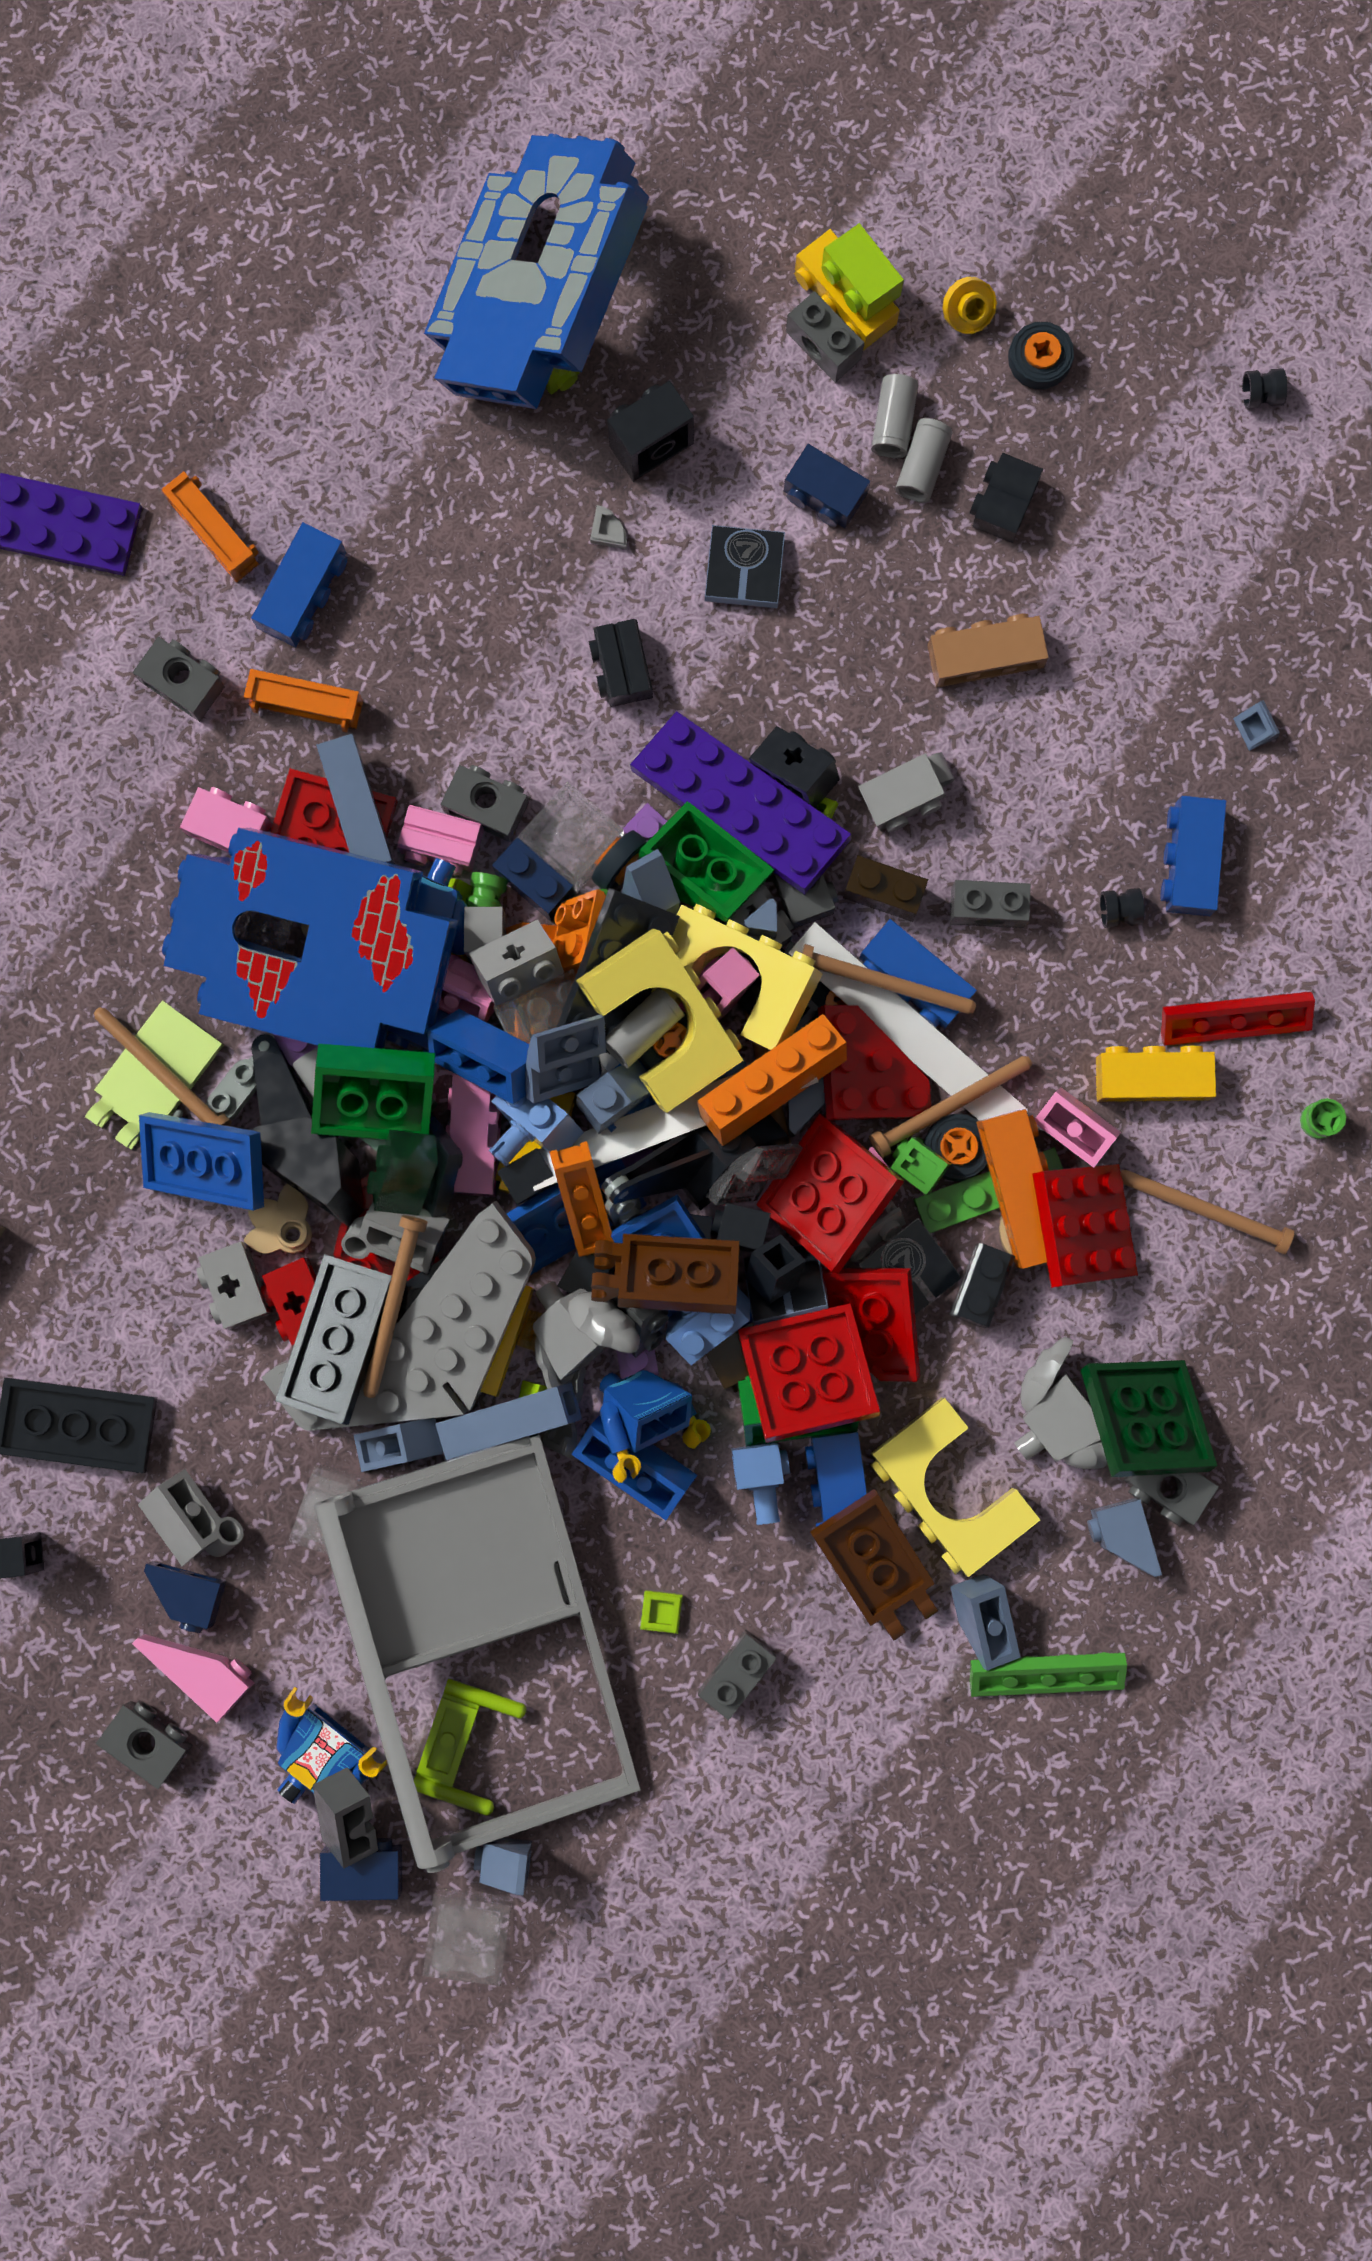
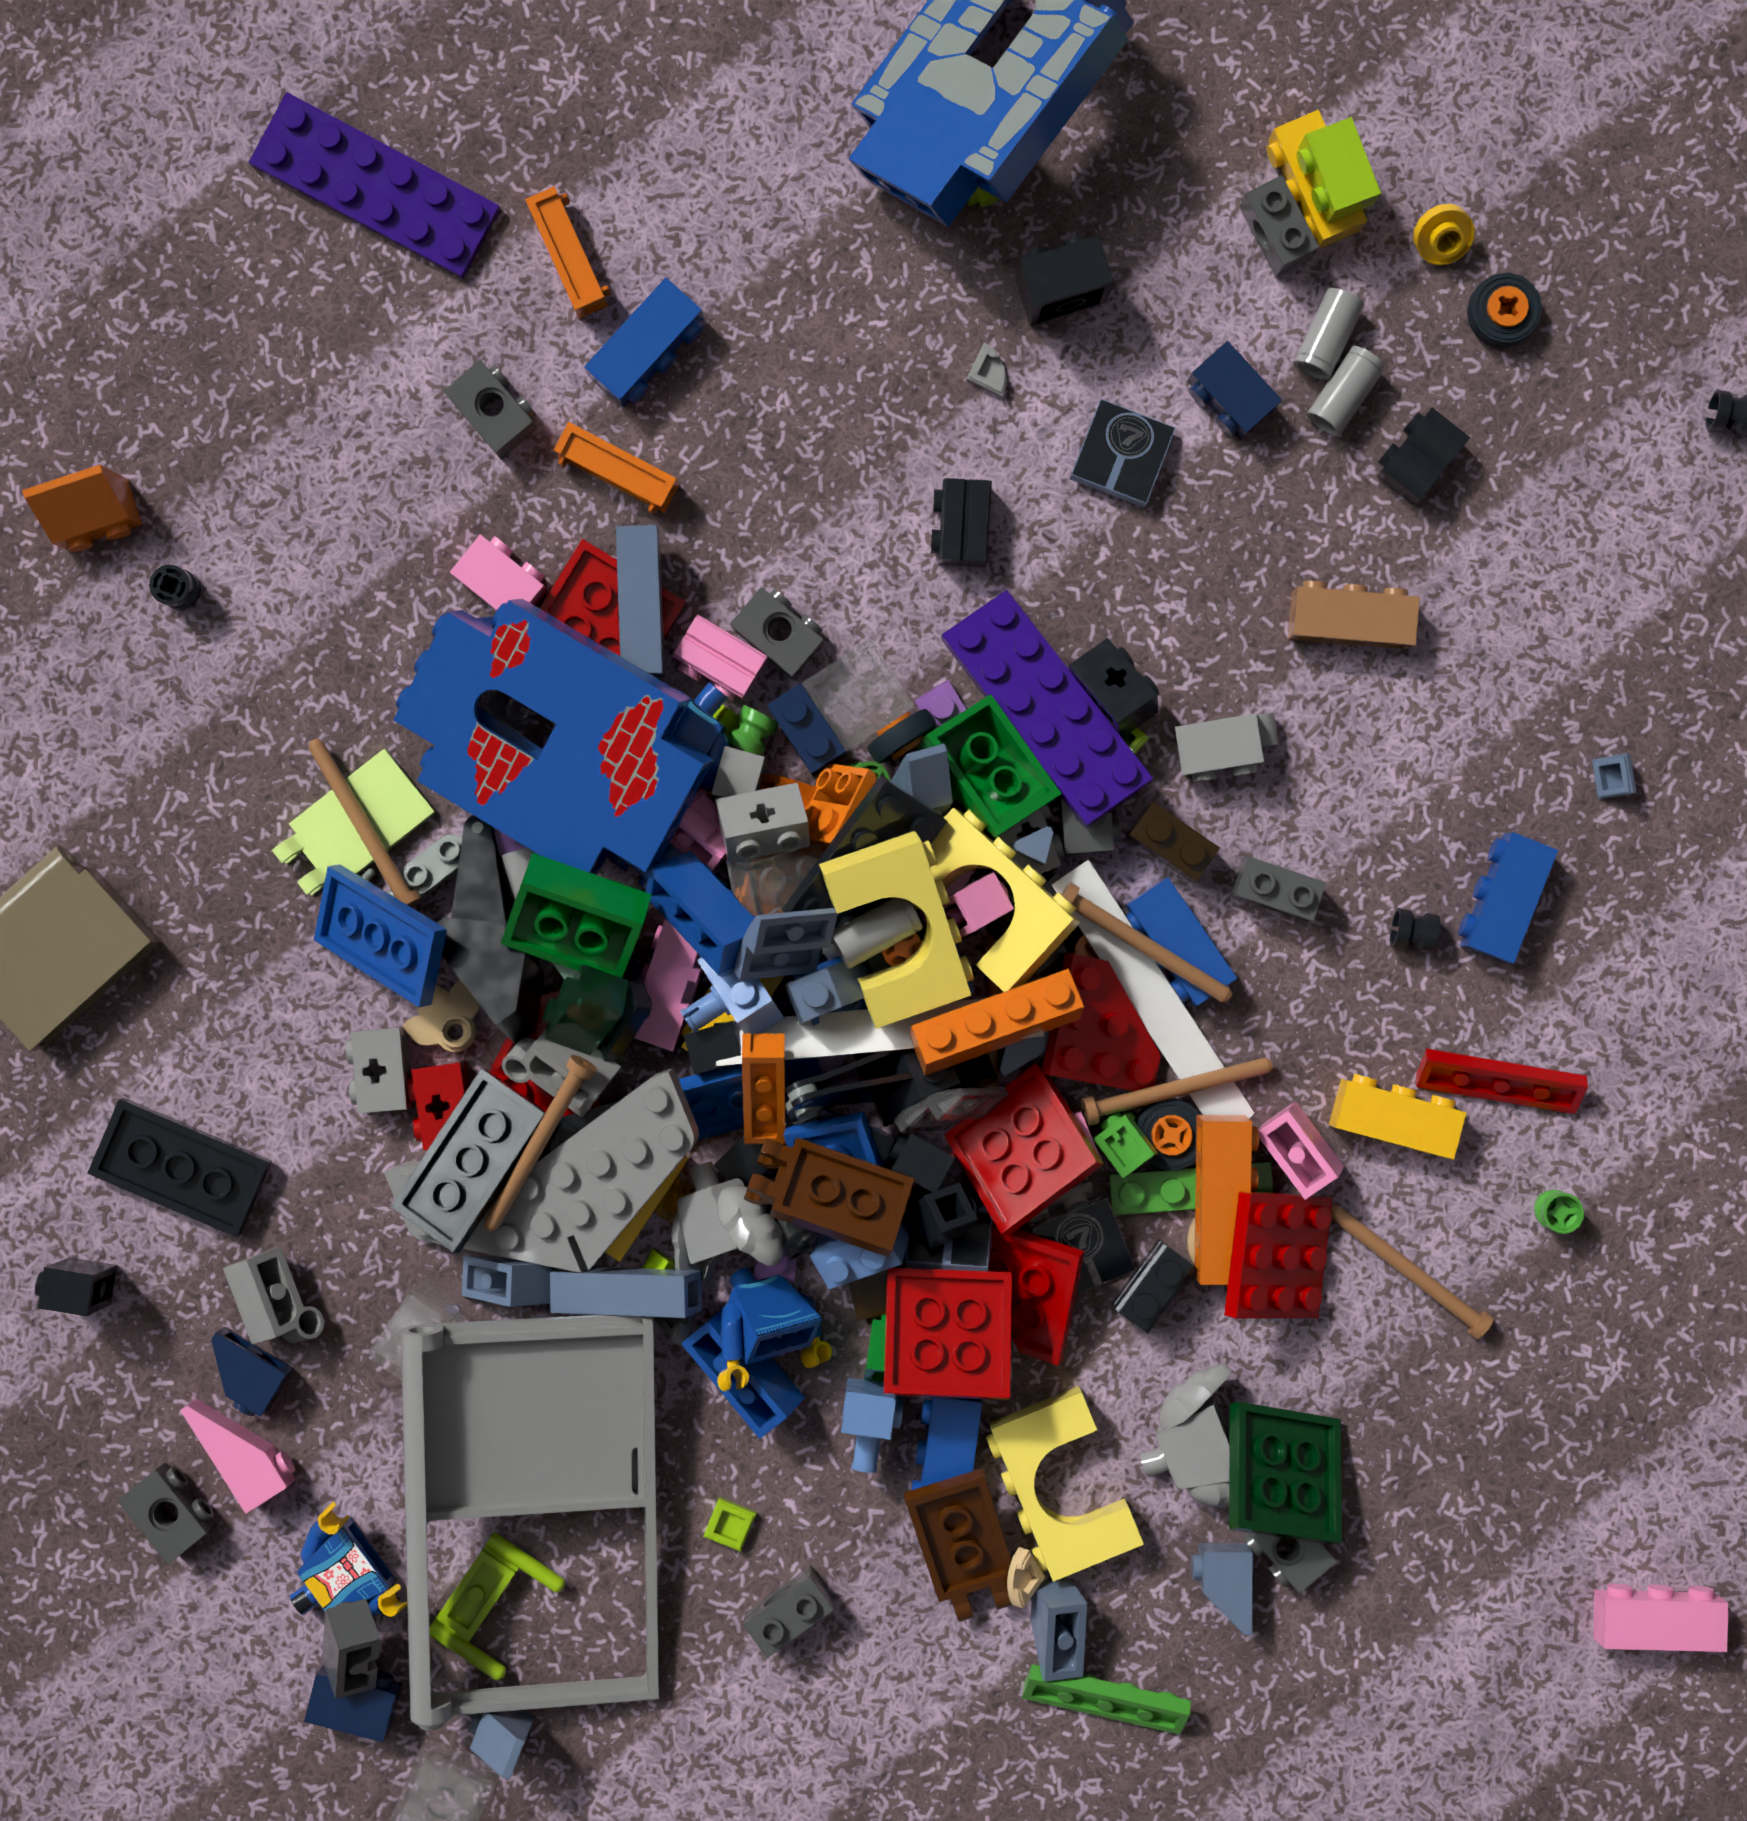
camera: 10 degrees right, 5 degrees up
none -> tan tile [1007,1547,1045,1608]

